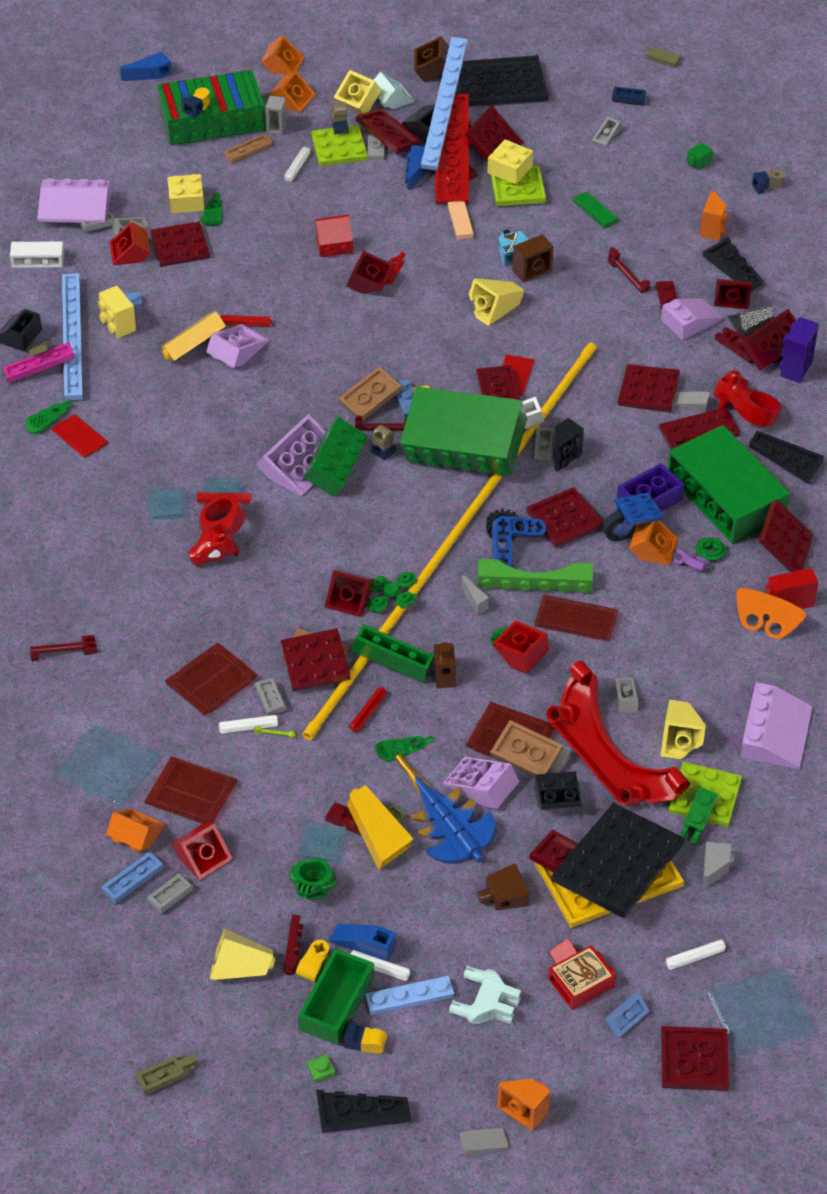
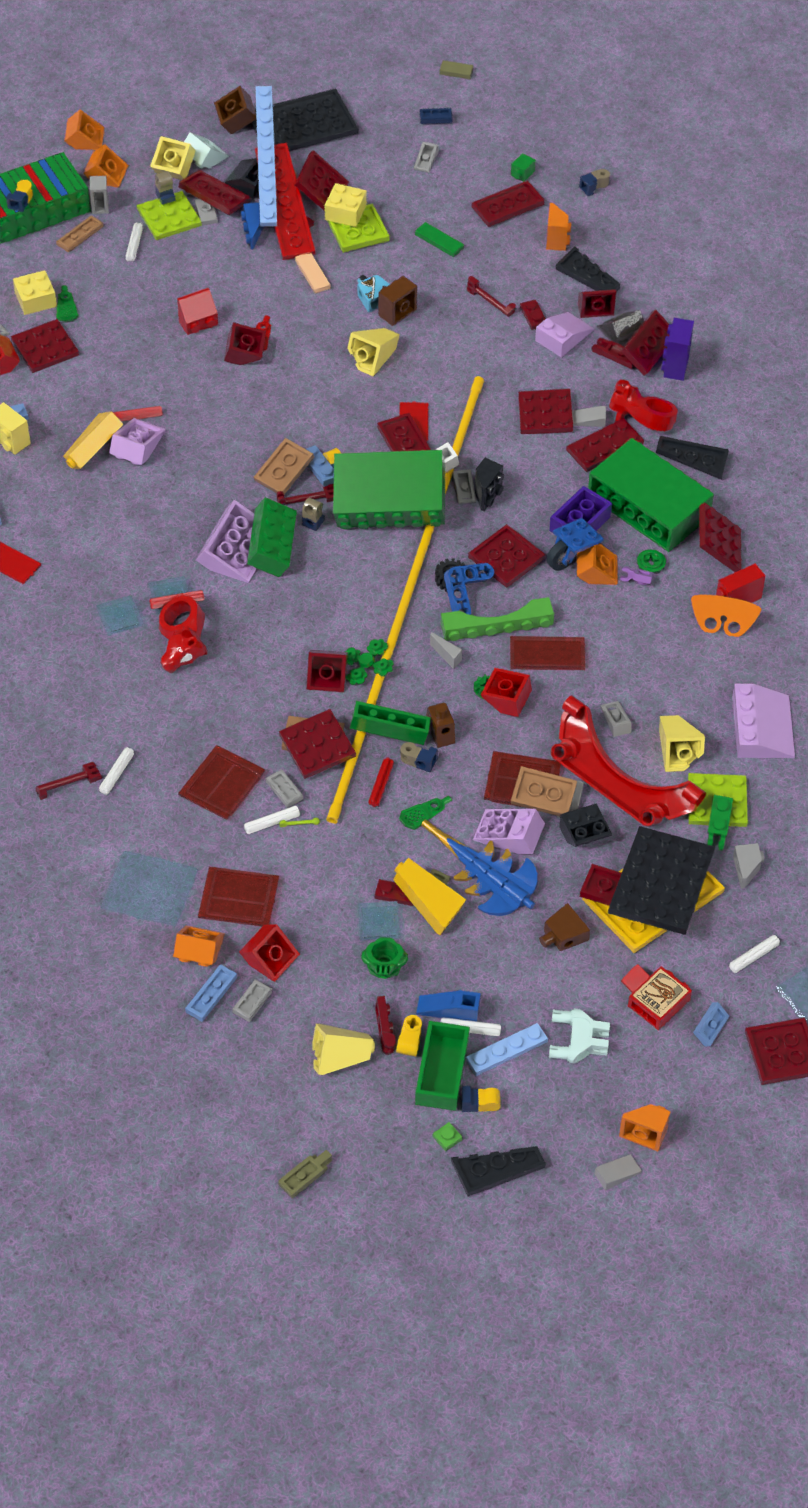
camera: 15 degrees left, 5 degrees up
none -> white axle [99,747,134,795]
none -> leg [400,742,438,772]
none -> dark red plate [472,180,545,227]

